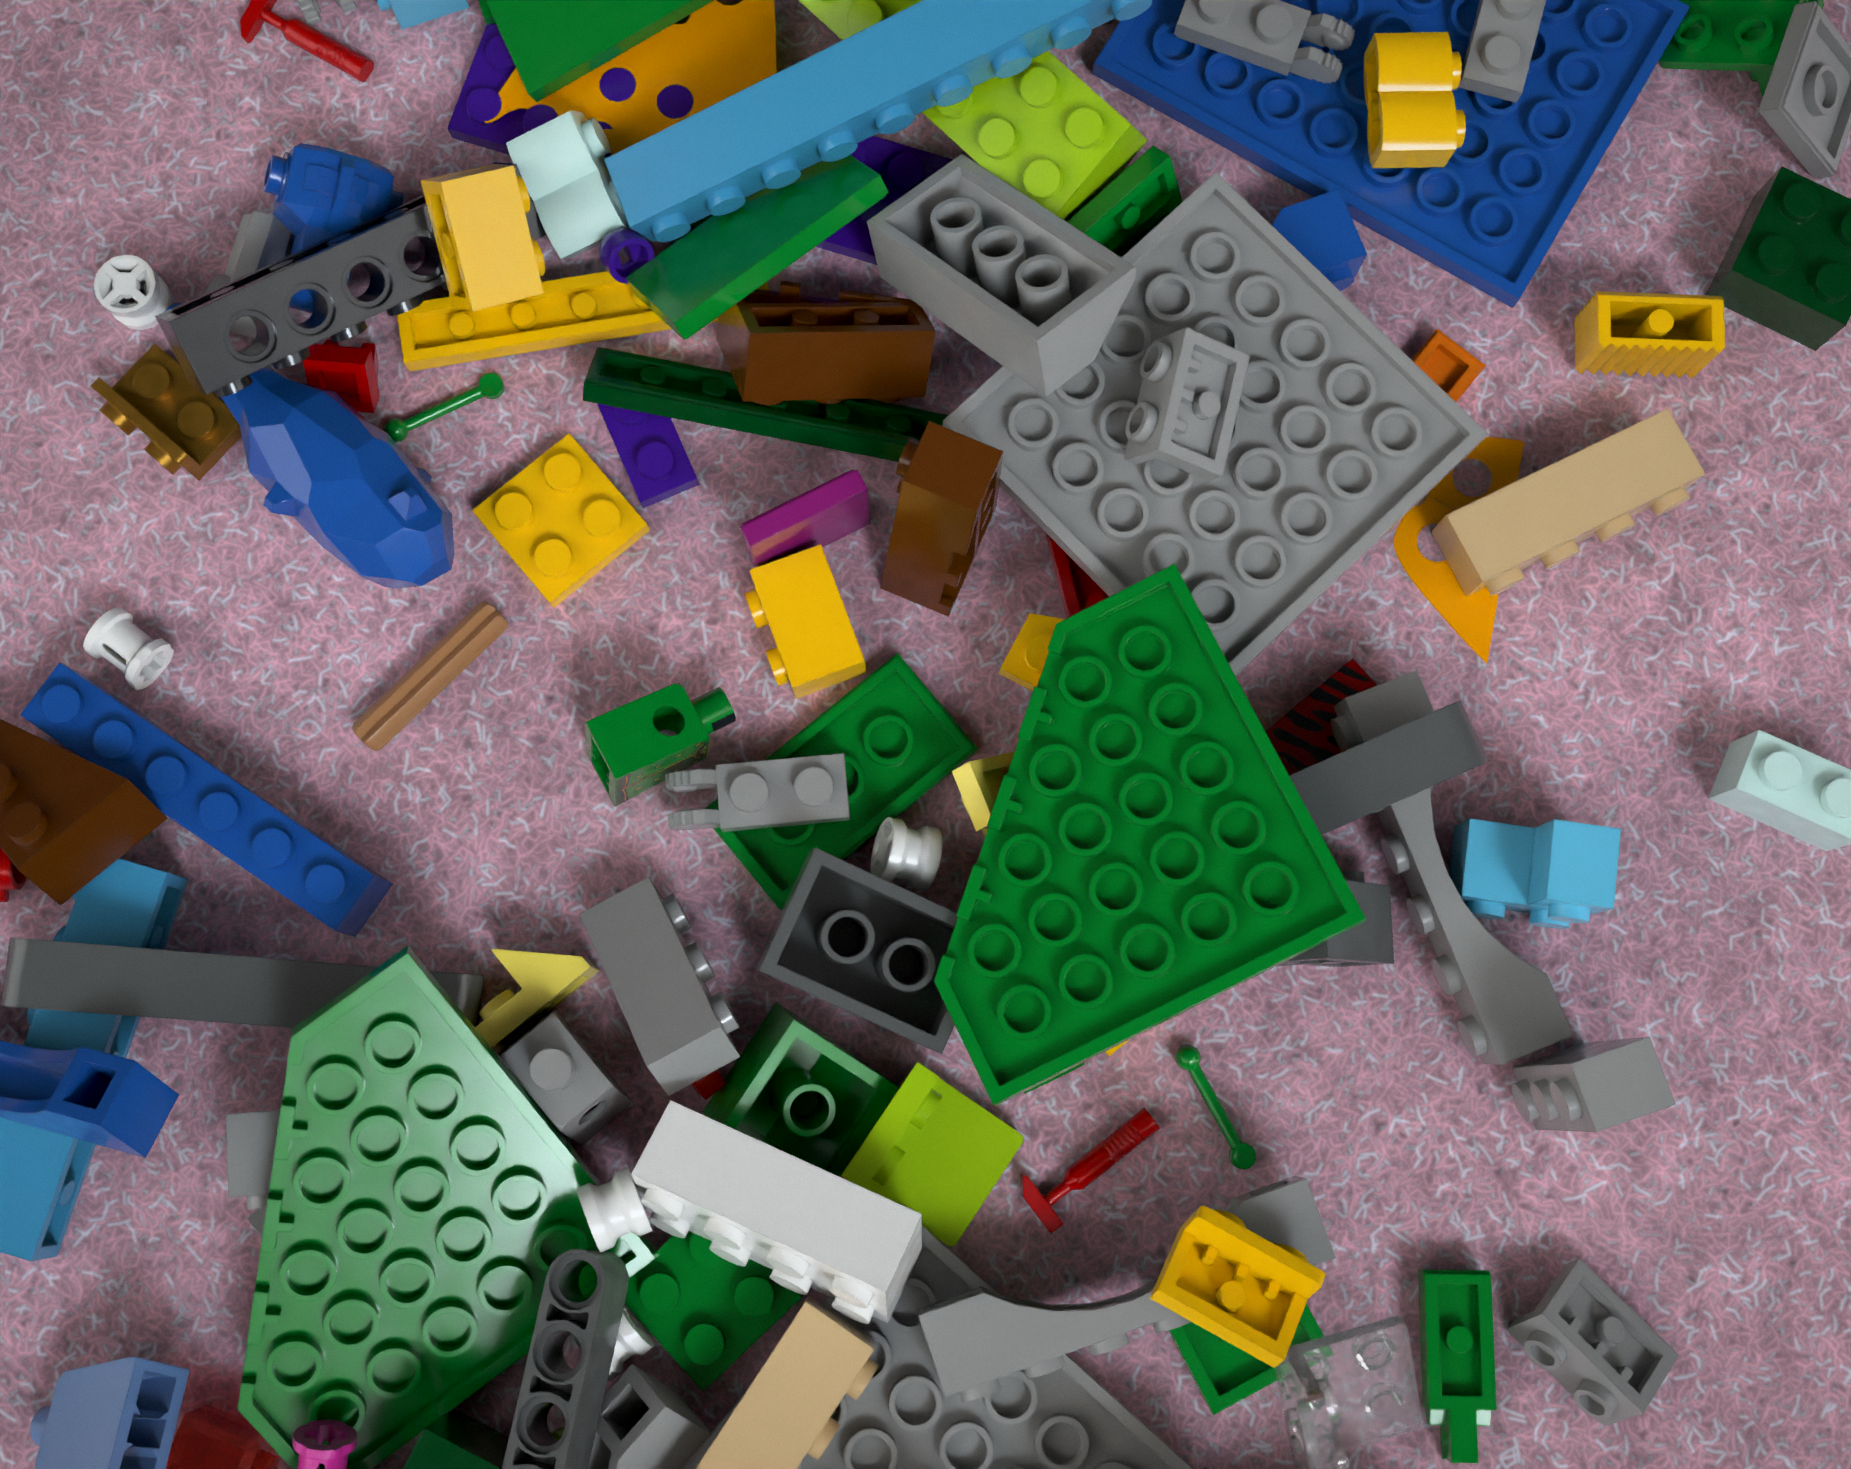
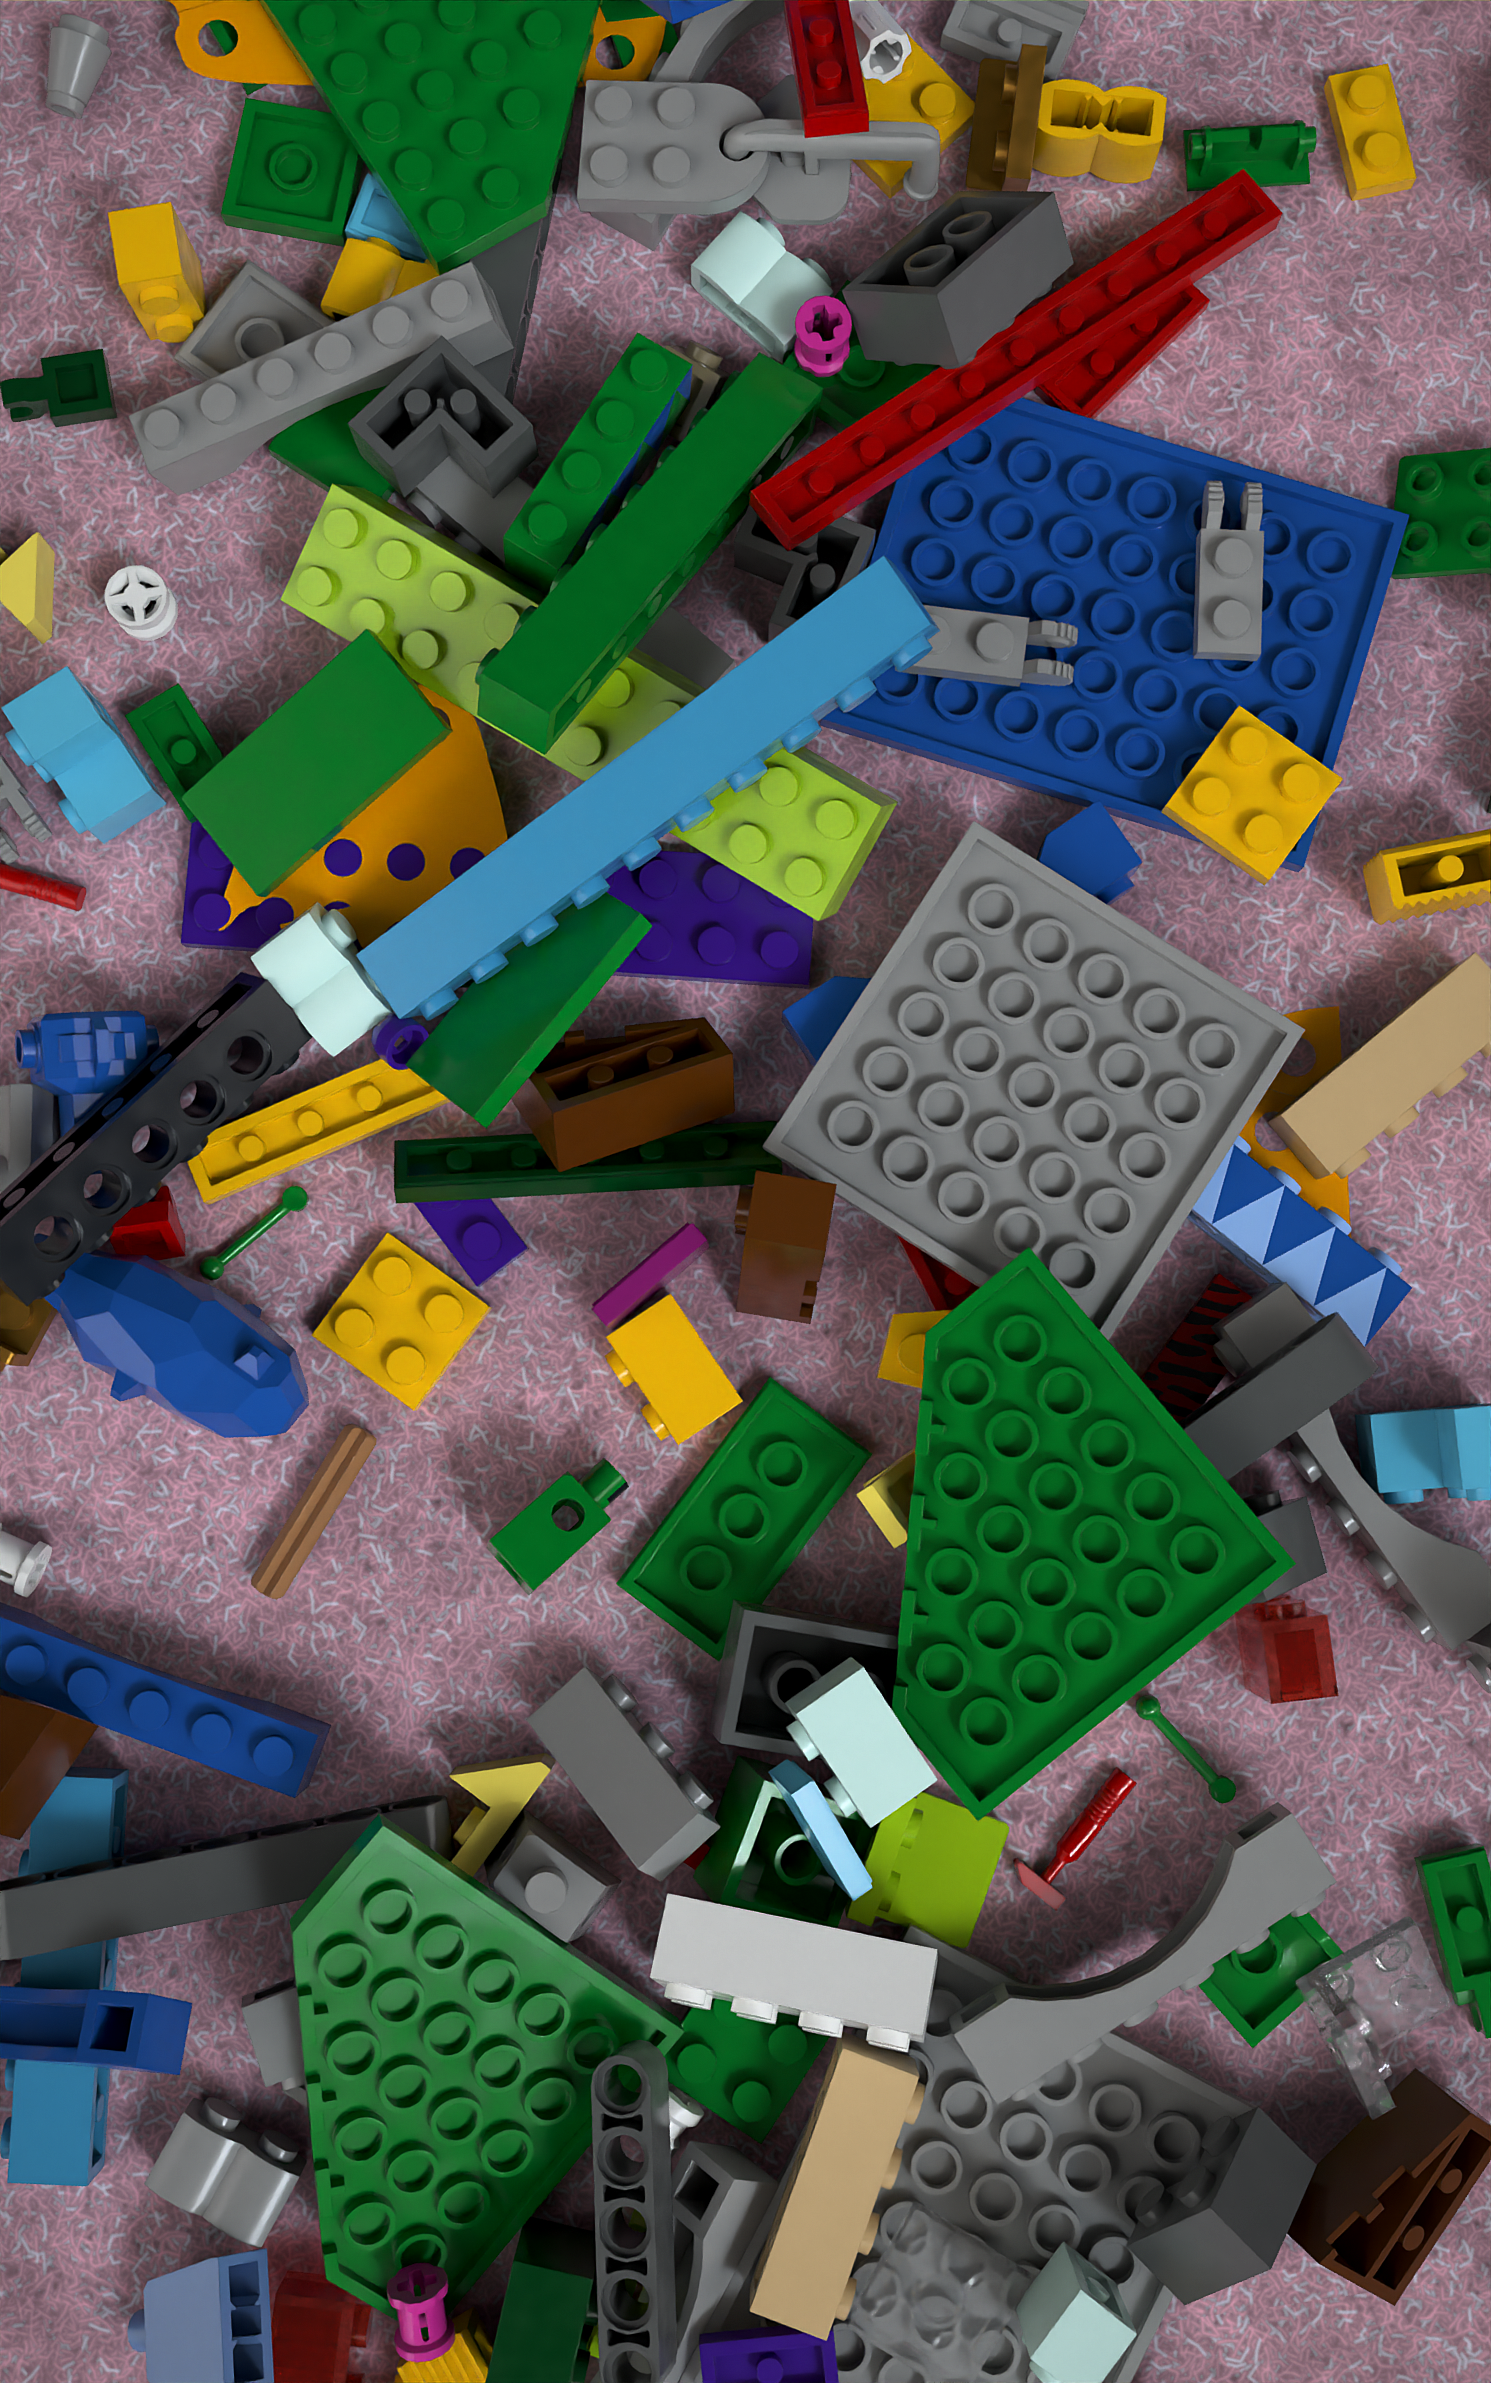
camera: 10 degrees left, 5 degrees up
yellow brick [421,164,545,312] -> none
white wheel [576,1167,653,1252] -> none
light grey hinge [665,753,850,832] -> none
light grey slope [867,154,1136,397] -> none
white wheel [871,817,942,891] -> none
green plate [1067,146,1183,258] -> none
light grey bracket [1124,327,1250,481] -> none
yellow bracket [1150,1206,1326,1368] -> none
yellow brick [1364,32,1466,168] -> none
orange tile [1411,329,1486,402] -> none
none -> light grey brick [144,2097,307,2249]
none -> medium azure tile [768,1759,873,1901]
none -> light aqua brick [785,1657,938,1828]
none -> yellow plate [1161,705,1343,885]
none -> brick [1187,1135,1412,1347]
none -> clear red brick [1235,1594,1339,1704]

